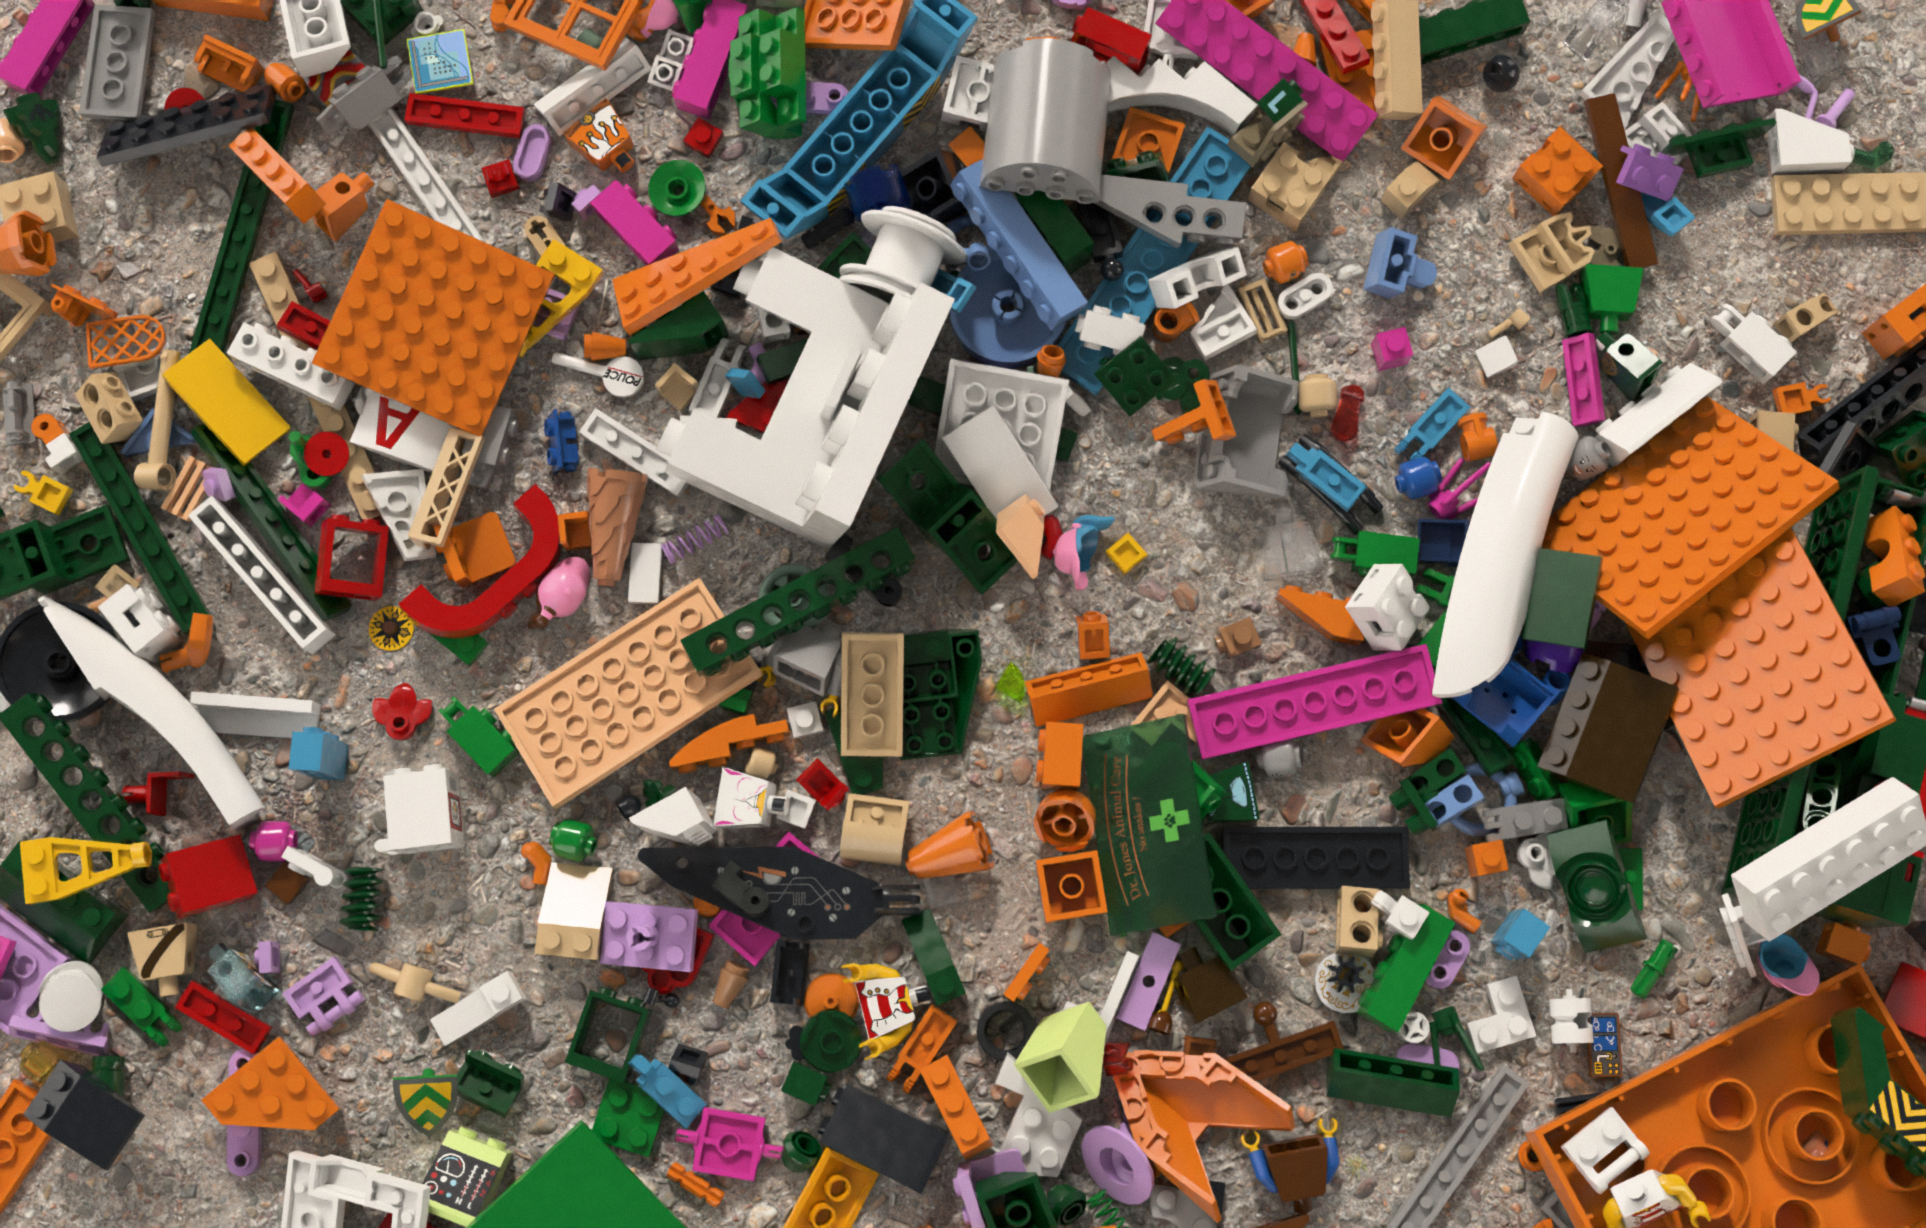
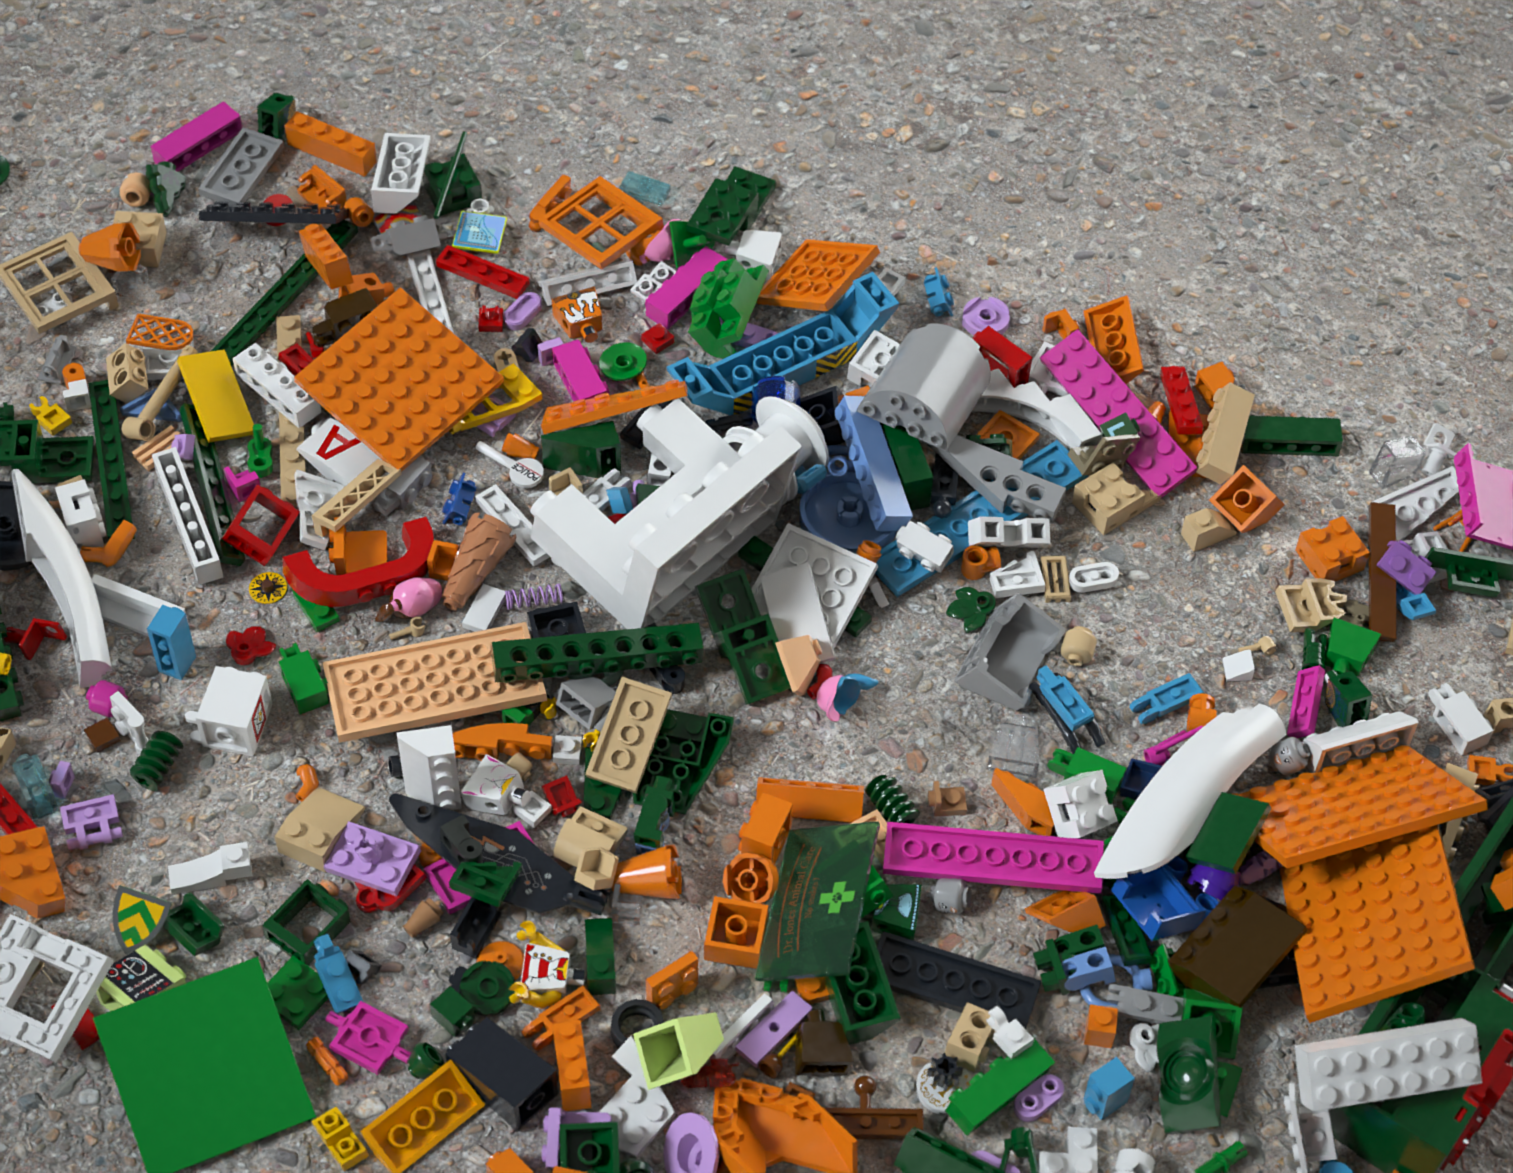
camera: 15 degrees right, 25 degrees down
orange hinge [50,284,124,327] -> none
red brick [158,834,258,919] -> none
red piece [304,432,350,476] -> none
tan piece [369,962,461,1004] -> none
green head [549,818,598,862] -> none
black piece [642,987,680,1008] -> none
clear neon green tile [995,662,1025,704] -> none
orange bracket [1076,611,1110,660] -> none
dark green hinge [1094,336,1177,417] -> none
yellow tile [1105,532,1148,576] -> none
orange bracket [1151,379,1237,445] -> none
orange head [1262,241,1309,284] -> none
dark green axle [1287,320,1302,415] -> none
clear red piece [1331,385,1365,442] -> none
medium blue brick [1363,227,1437,299] -> none
dark pink brick [1371,327,1413,371] -> none
blue head [1394,457,1442,500] -> none
white wheel [1395,1012,1430,1043] -> none
orange arm [1447,888,1482,934] -> none
black piece [1483,55,1520,93] -> none
dark blue piece [1844,606,1902,666] -> none
none -> dark brown hinge [312,288,377,347]
none -> tan hand [389,617,425,640]
none -> dark green wing [449,862,522,907]
none -> black plate [527,601,586,638]
none -> tan panel [574,847,619,890]
none -> dark green hips [633,776,675,854]

